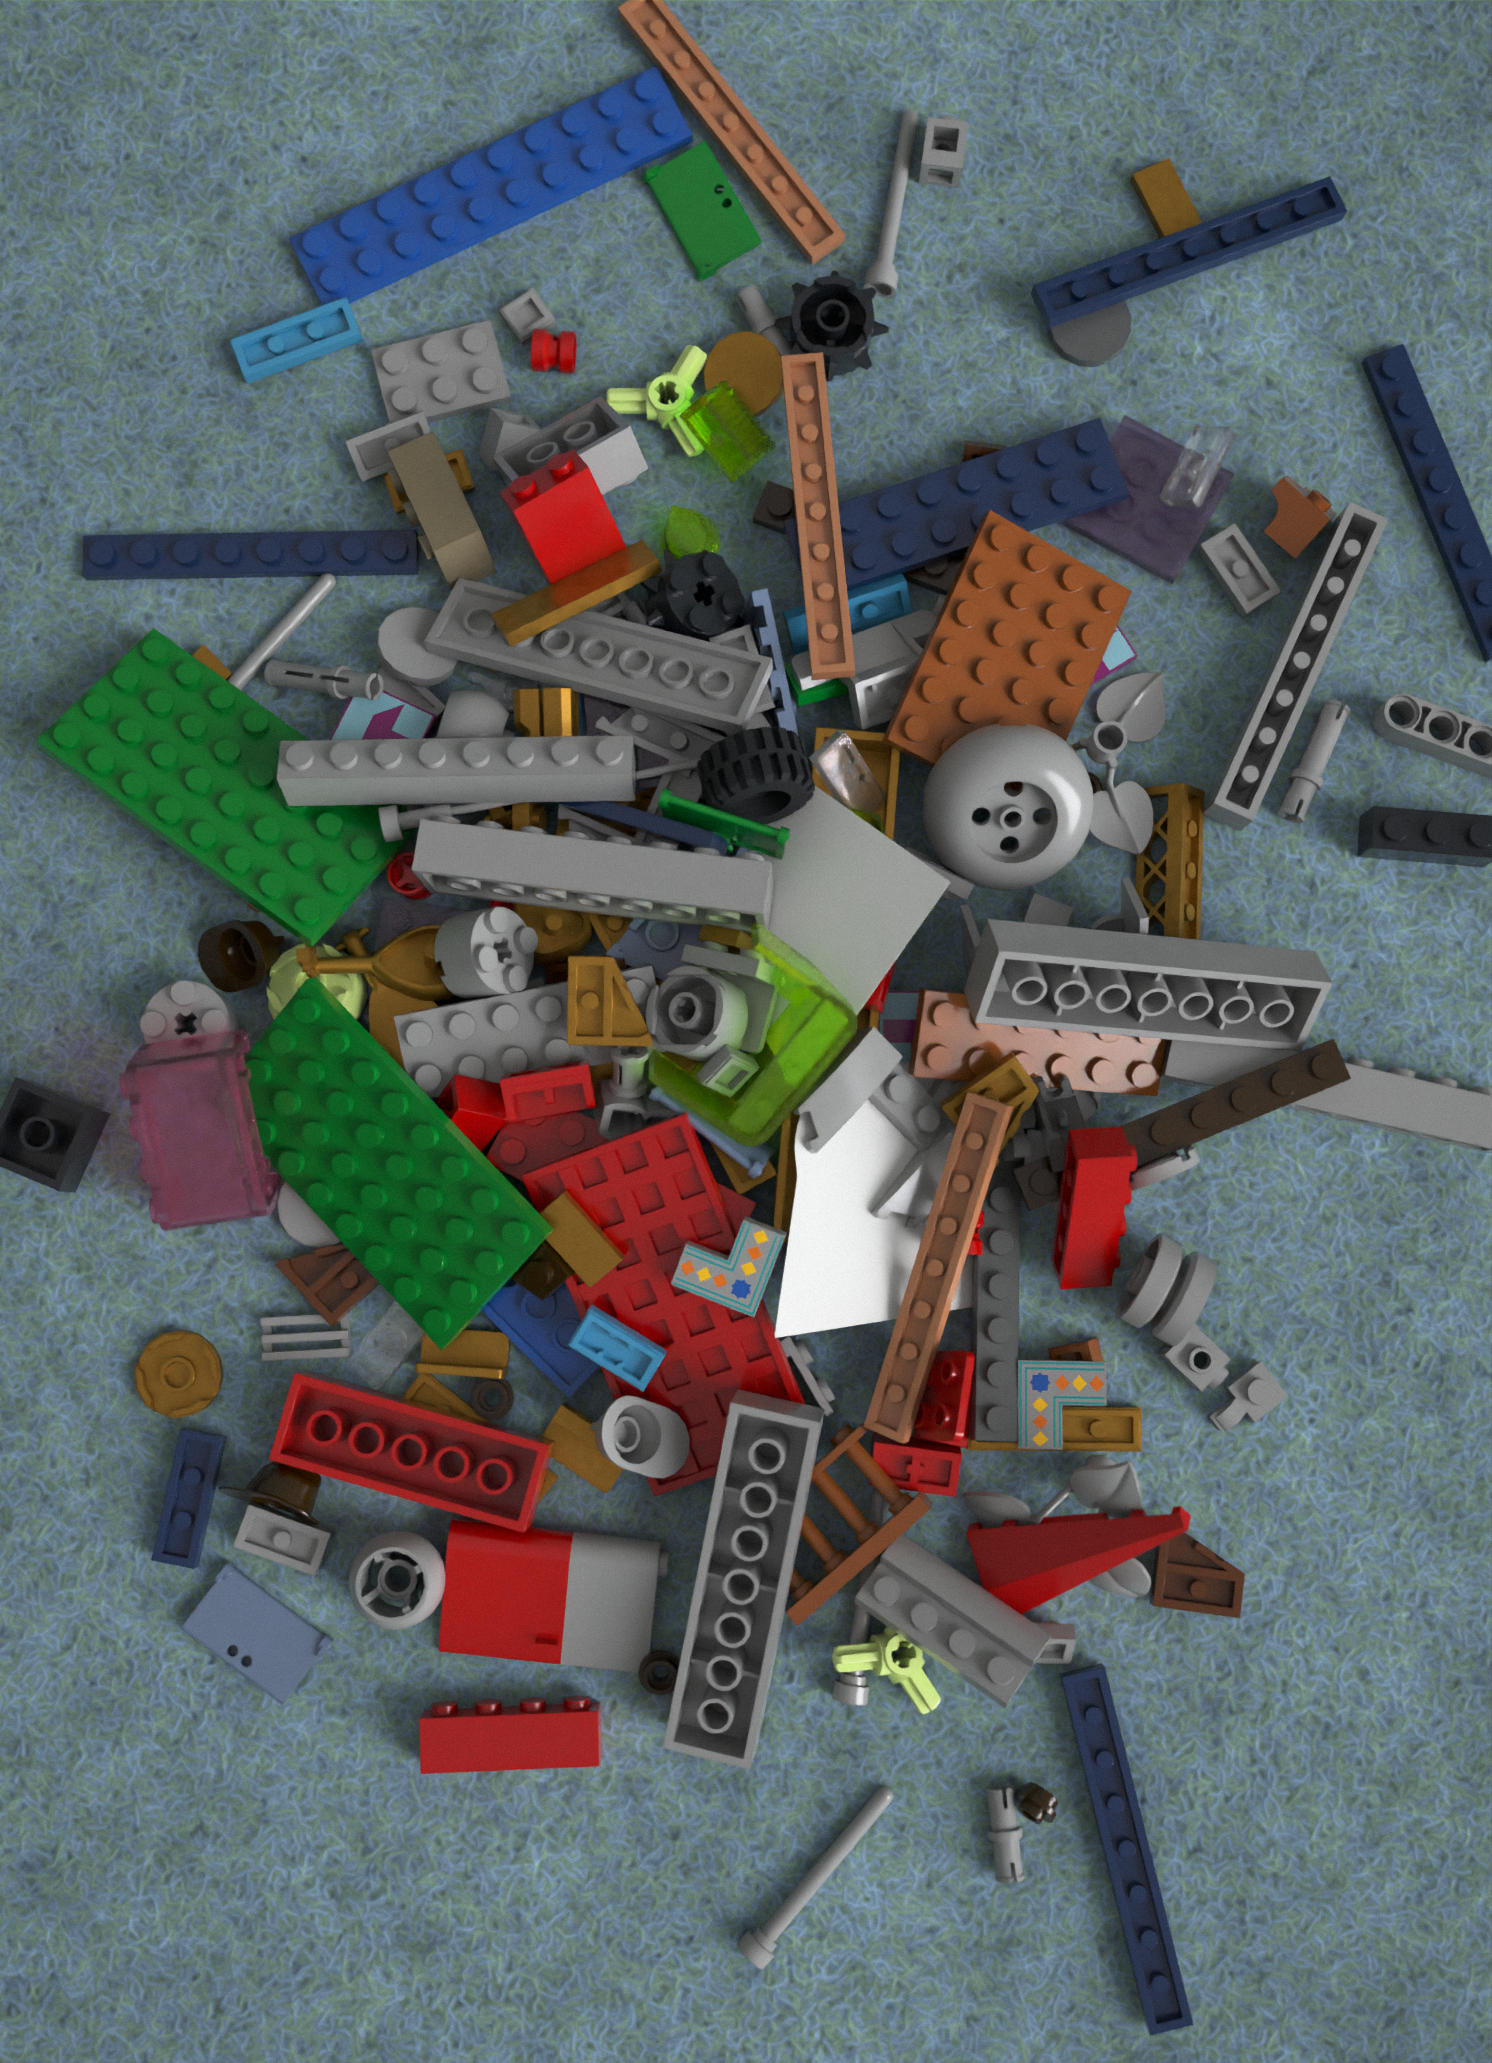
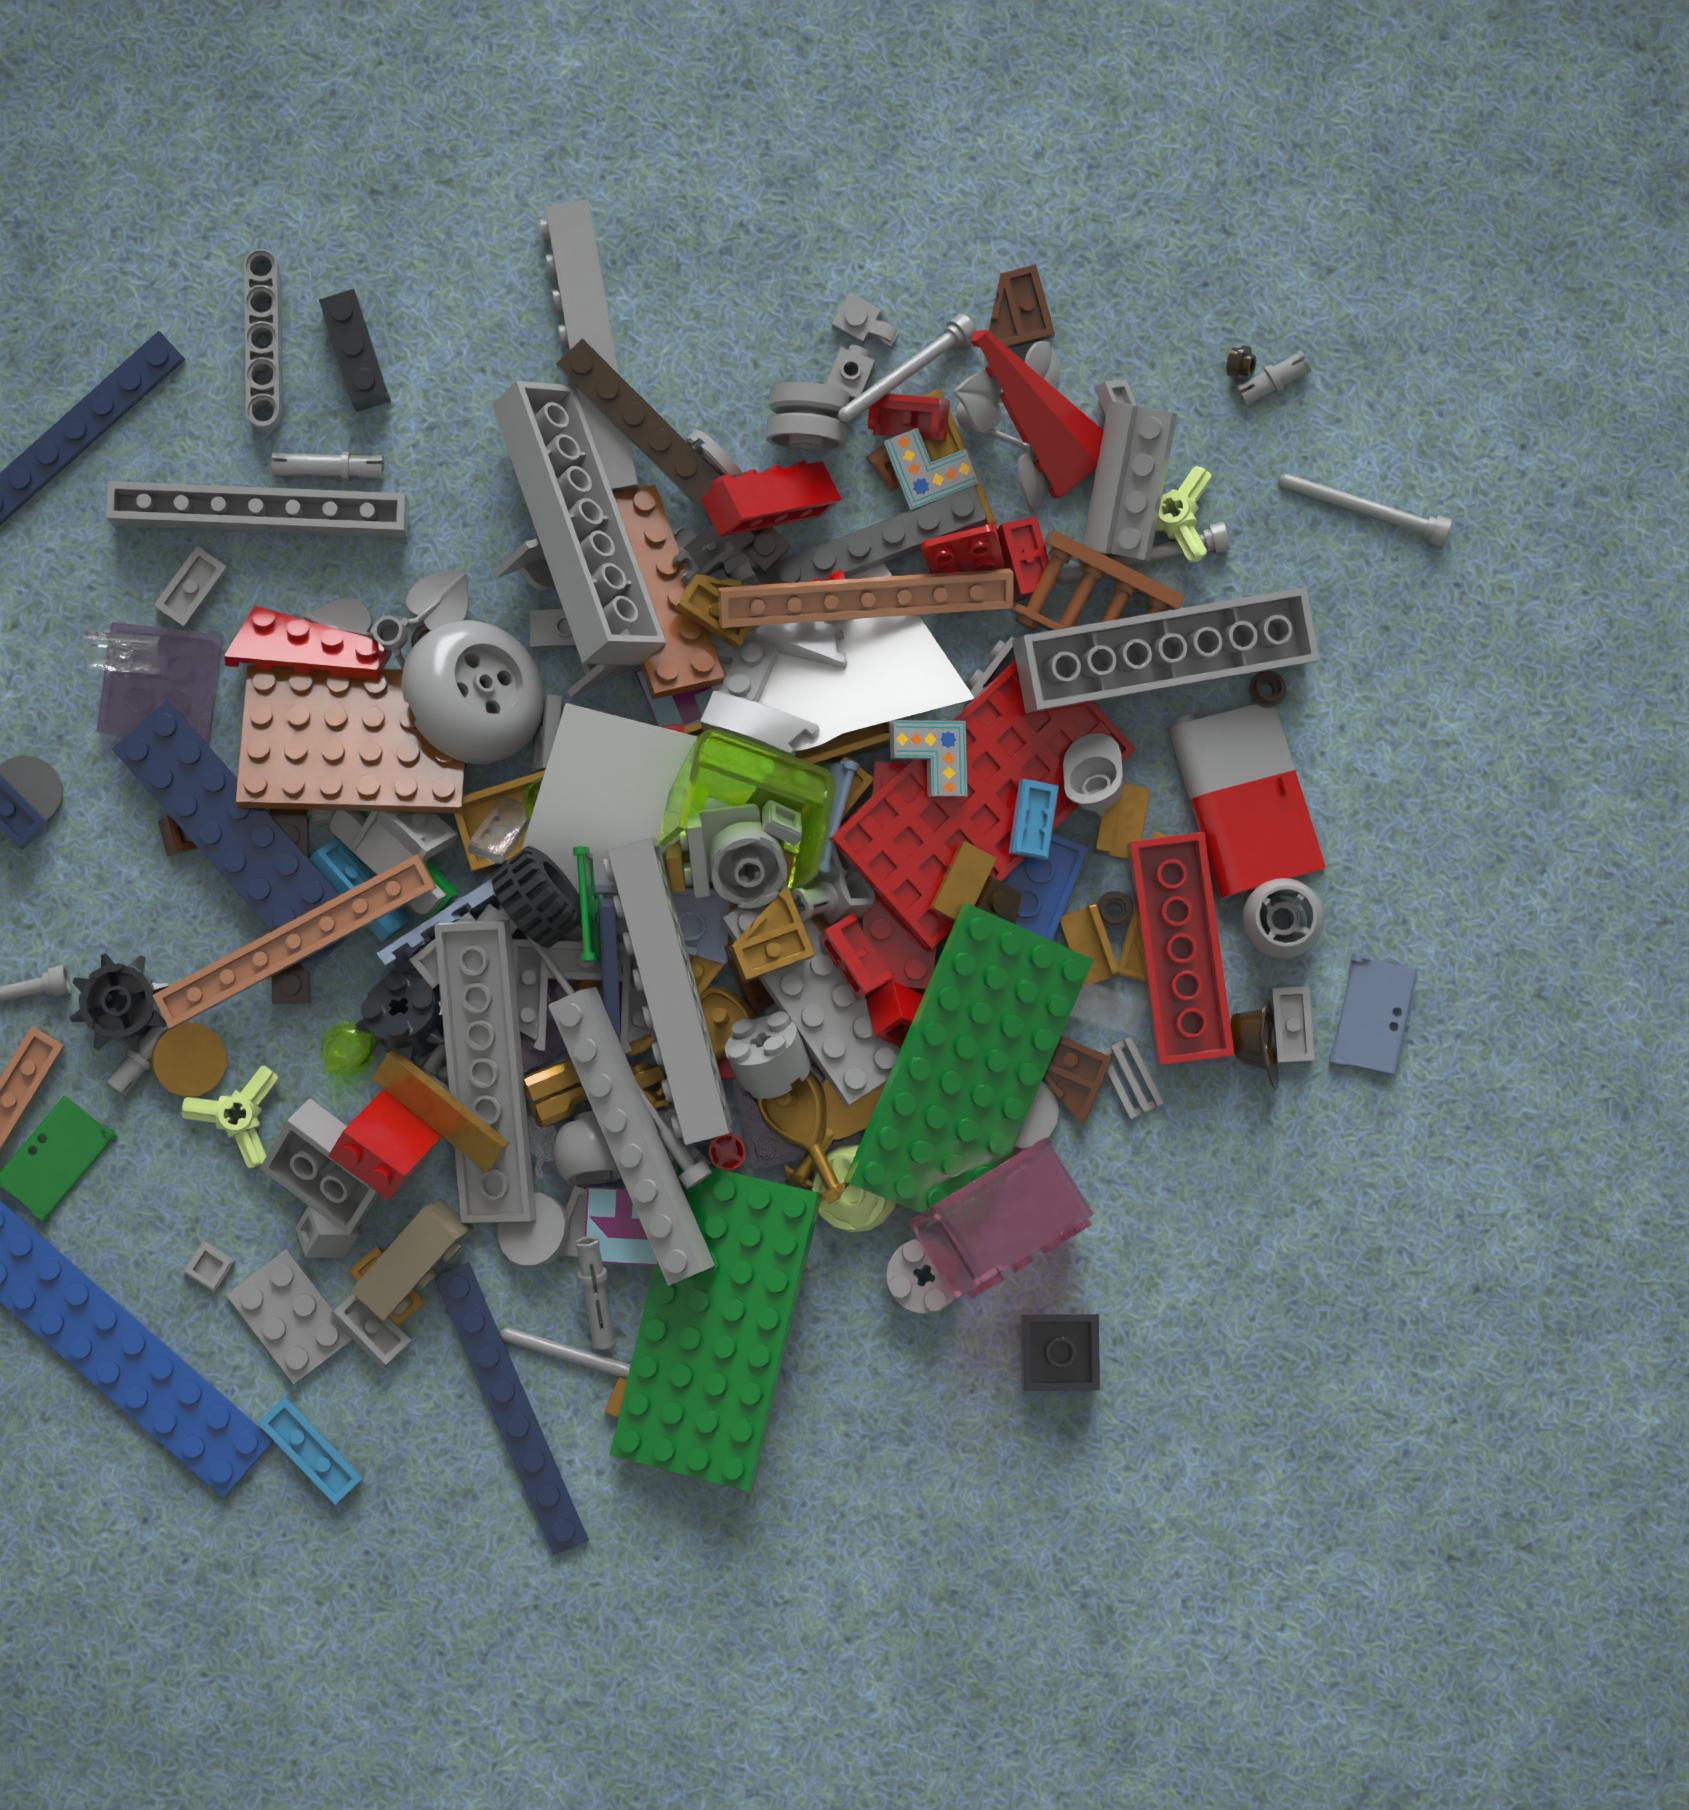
camera: 115 degrees left, 0 degrees up
pearl gold tile [134,1330,224,1418] -> none
dark blue plate [151,1428,227,1569] -> none
dark brown piece [198,920,285,993] -> none
red brick [419,1696,602,1774] -> none
red wheel [531,329,577,374] -> none
clear neon green brick [679,380,775,484] -> none
dark blue plate [1059,1663,1194,2036] -> none
pearl gold fence [1136,783,1205,940] -> none
dark orange brick [1264,475,1337,559] -> none
none -> wing [224,606,392,680]
none -> light grey piece [838,314,977,422]
none -> red hinge [867,393,950,441]

